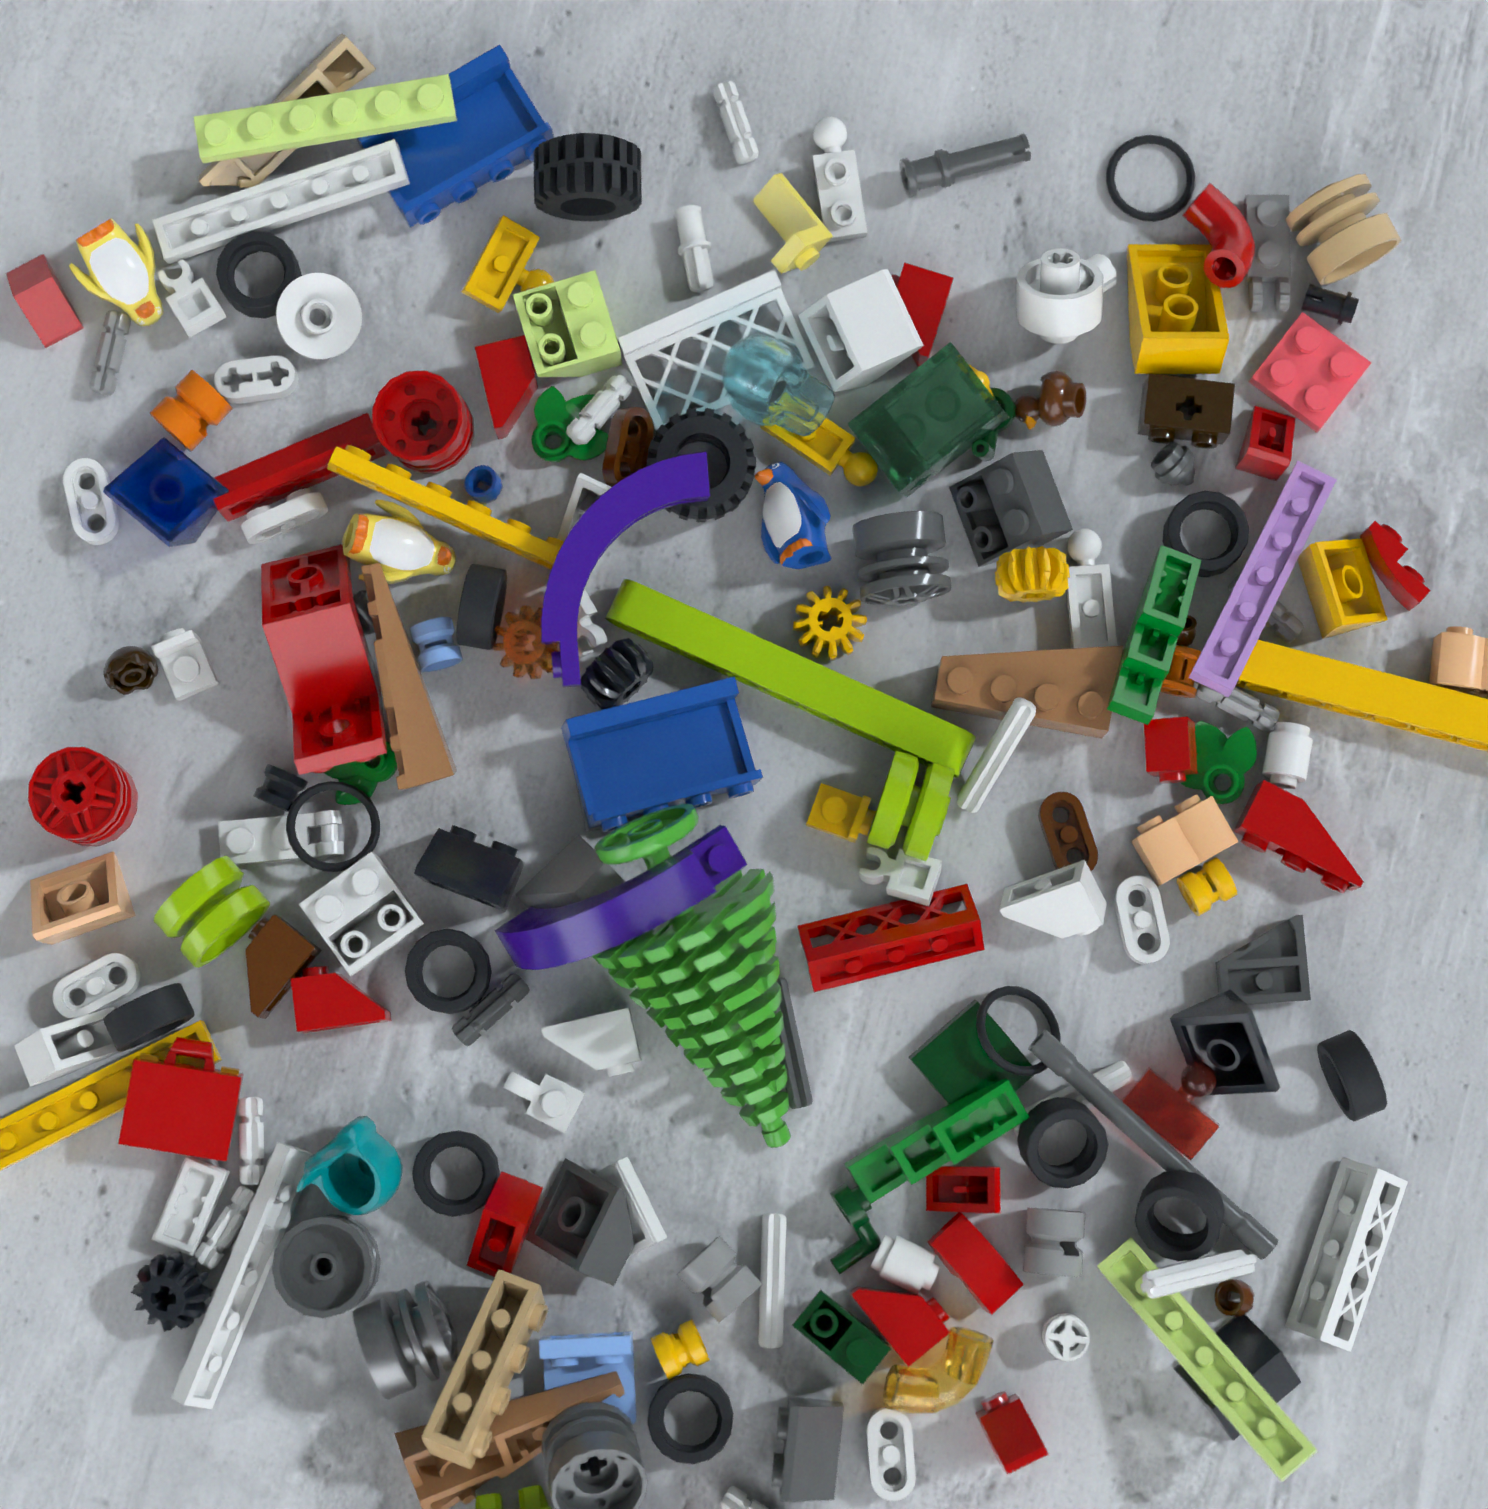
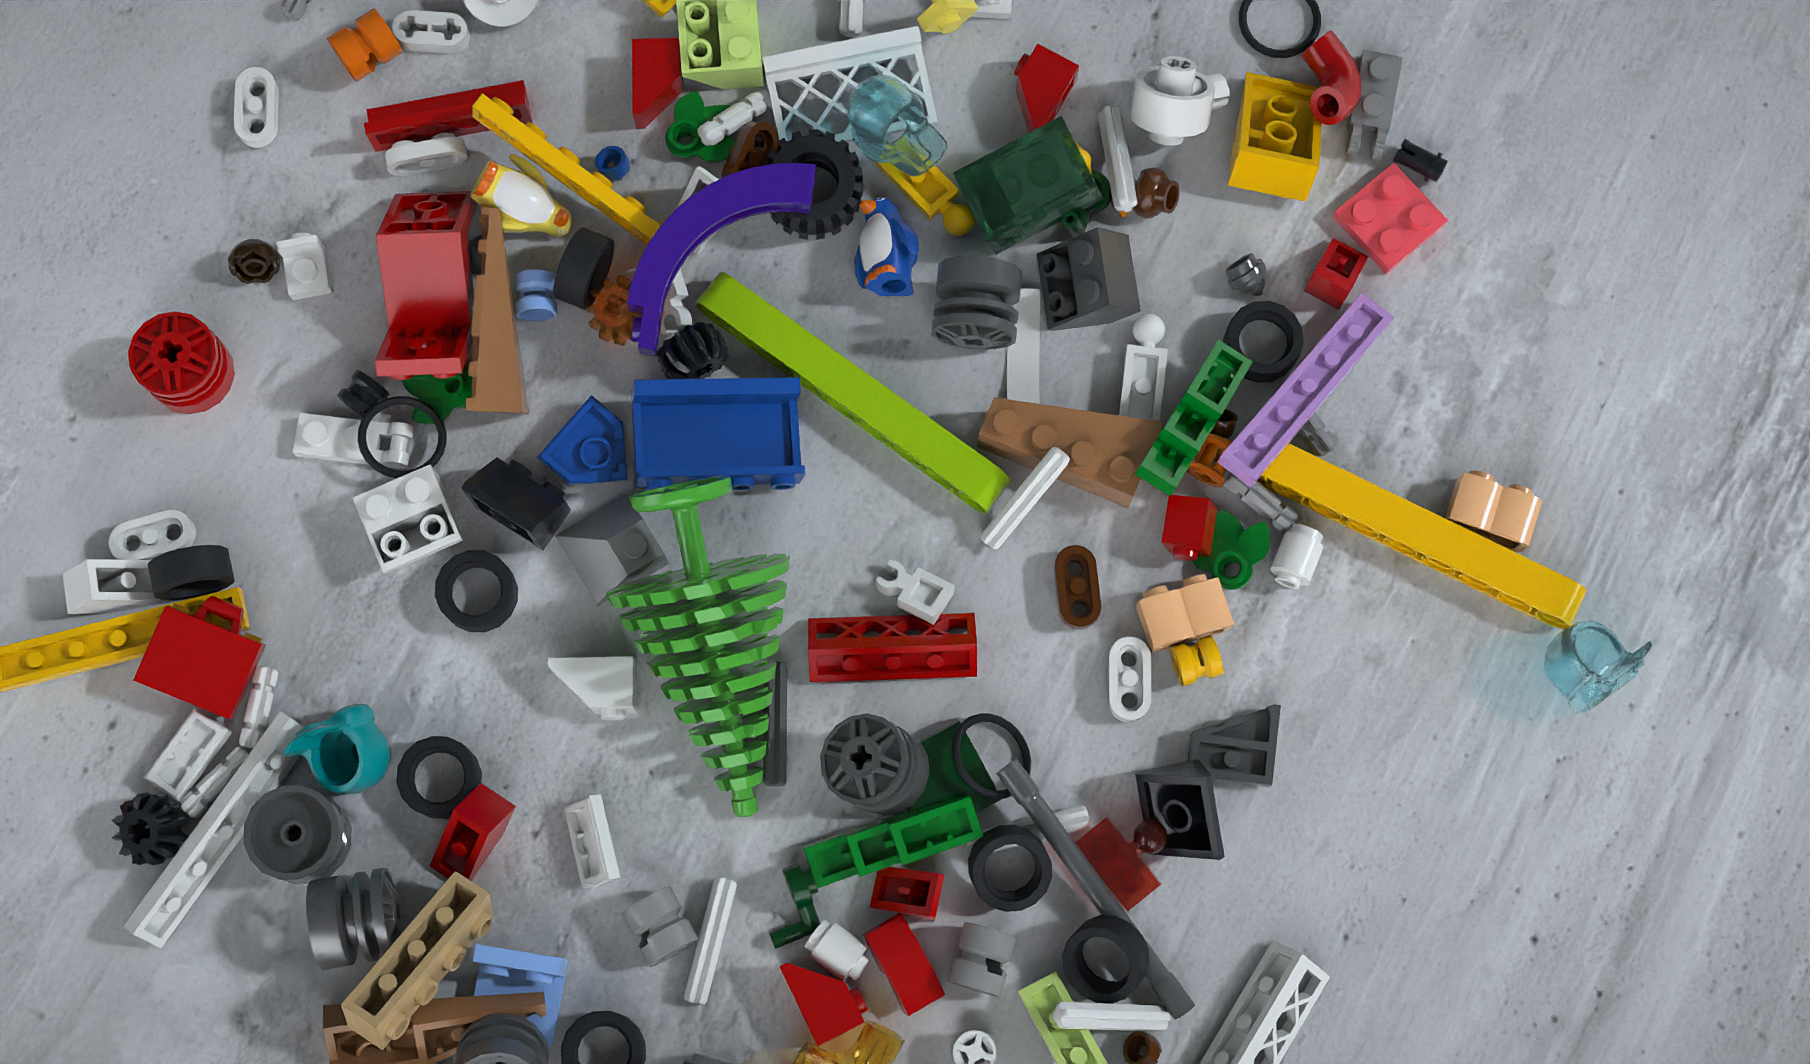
camera: 10 degrees right, 5 degrees down
light nougat slope [30,851,136,945] -> none
clear blue slope [103,437,229,547] -> none
lime wheel [153,856,270,968] -> none
reddish brown slope [245,914,322,1019] -> none
red slope [291,966,392,1033] -> none
red wheel [372,370,474,474] -> none
dark grey axle [452,973,530,1046] -> none
dark purple arch [494,825,748,970] -> none
white plate [503,1071,585,1133] -> none
dark grey slope [525,1158,634,1286] -> none
yellow wheel [651,1319,710,1380] -> none
dark green slope [792,1289,891,1385] -> none
yellow gear [793,586,867,661] -> none
white slope [798,269,924,392] -> none
yellow bracket [806,783,876,843] -> none
lime wheel [867,751,955,862] -> none
yellow gear [995,546,1070,603] -> none
white slope [999,860,1107,939] -> none
dark brown brick [1137,373,1235,449] -> none
red slope [1233,780,1364,893] -> none
tan wheel [1285,174,1401,285] -> none
yellow slope [1297,539,1388,639] -> none
black tyre [1317,1030,1387,1122] -> none
red slope [1360,521,1431,611] -> none
none -> blue plate [537,395,628,485]
none -> dark grey wheel [820,713,929,815]
none -> white sticker [1007,288,1040,404]
none -> white axle [1098,106,1138,212]

